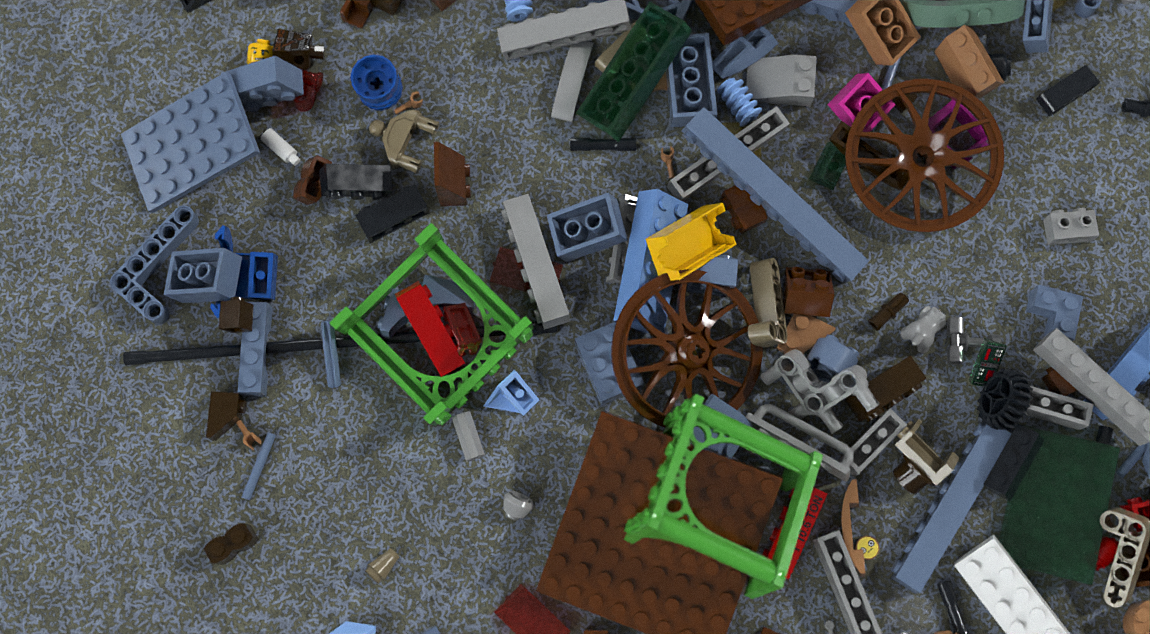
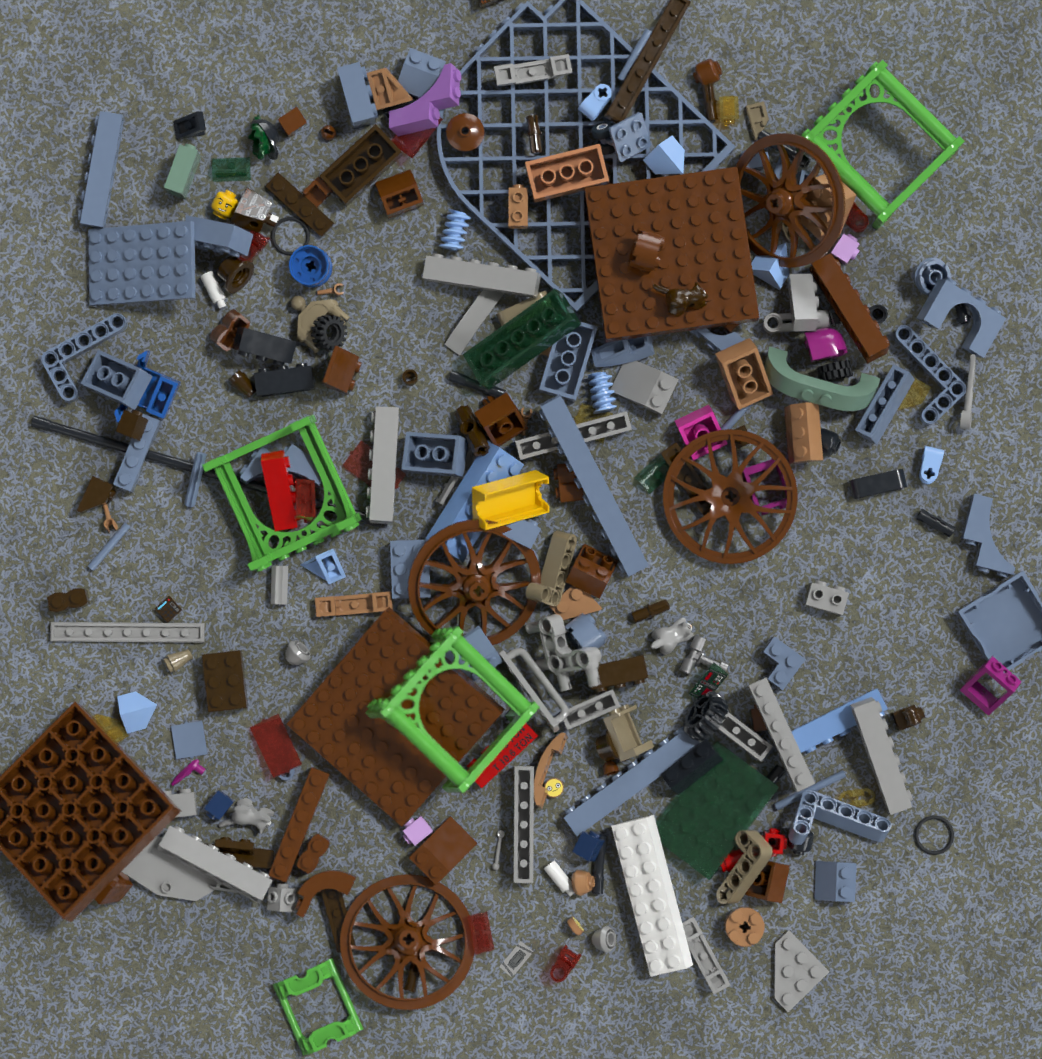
camera: 20 degrees right, 10 degrees up
none -> light grey tile [50,622,205,643]
none -> sand blue brick [78,111,125,228]
none -> dark brown tile [155,596,182,623]
none -> sand green brick [164,143,201,200]
none -> dark brown brick [202,650,249,712]
none -> clear green slope [212,157,251,182]
none -> dark brown piece [217,256,255,294]
none -> dark brown cone [229,370,256,398]
none -> dark brown plate [265,172,334,238]
none -> black piece [271,217,310,255]
none -> black tyre [311,315,347,350]
none -> medium nougat slope [315,591,393,617]
none -> dark brown hinge [402,369,418,386]
none -> dark brown piece [455,405,490,457]
none -> reddish brown brick [474,392,528,447]
none -> dark blue brick [572,830,605,861]
none -> reddish brown hinge [603,761,619,776]
none -> light blue piece [919,446,944,484]

